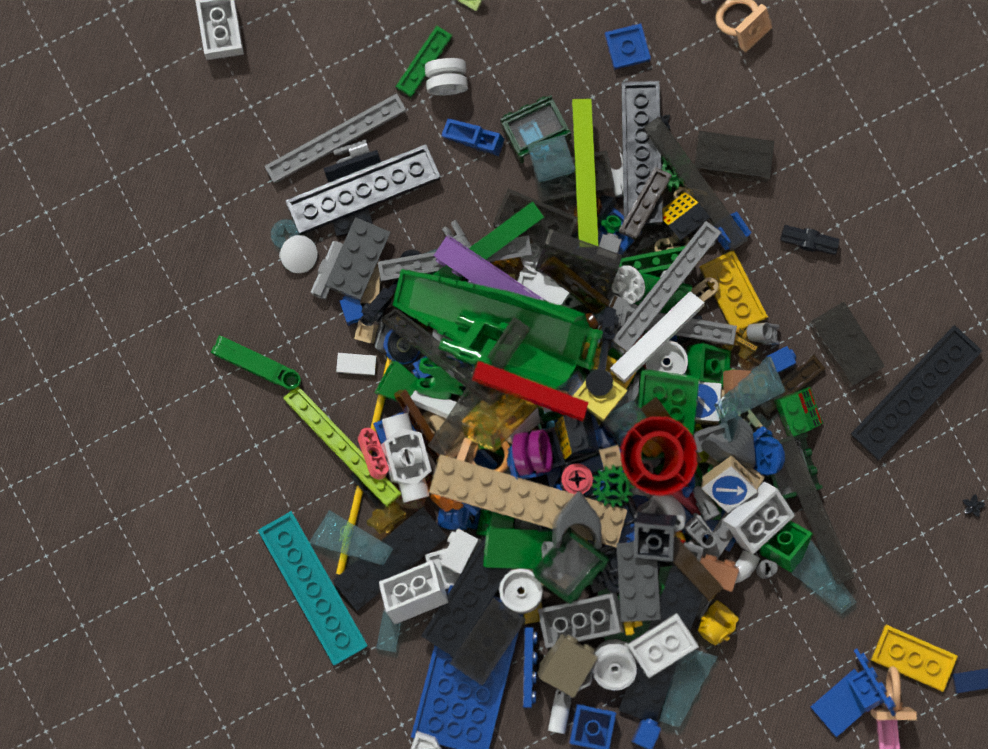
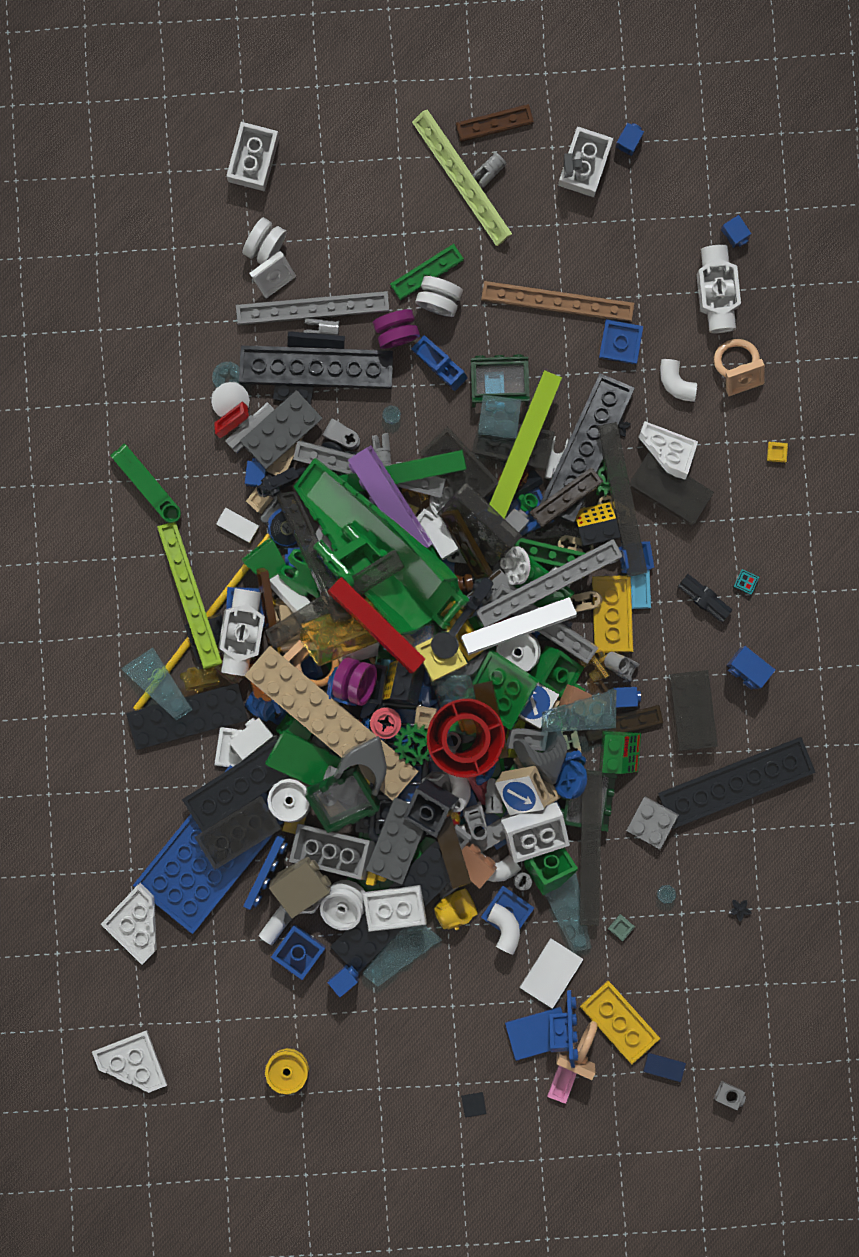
camera: 30 degrees right, 5 degrees up
teal plate [258,511,368,666] -> none
coral beam [358,428,389,480] -> none
clear light blue tile [376,610,401,653] -> none
white brick [379,560,448,624] -> none
none -> red piece [214,401,249,439]
none -> white wheel [242,217,287,264]
none -> white tile [249,251,296,298]
none -> light grey piece [322,418,360,450]
none -> magenta wheel [373,309,420,349]
none -> clear light blue tile [382,405,401,425]
none -> medium nougat tile [481,281,634,323]
none -> blue plate [481,885,534,931]
none -> white cylinder [487,903,520,955]
none -> white tile [520,938,583,1009]
none -> sand green tile [607,914,635,941]
none -> light grey plate [626,796,679,849]
none -> medium azure tile [630,570,651,609]
none -> white plate [639,421,698,479]
none -> clear light blue tile [657,885,676,904]
none -> white cylinder [660,359,697,402]
none -> blue brick [726,646,775,690]
none -> teal tile [733,569,759,595]
none -> yellow tile [767,442,788,463]

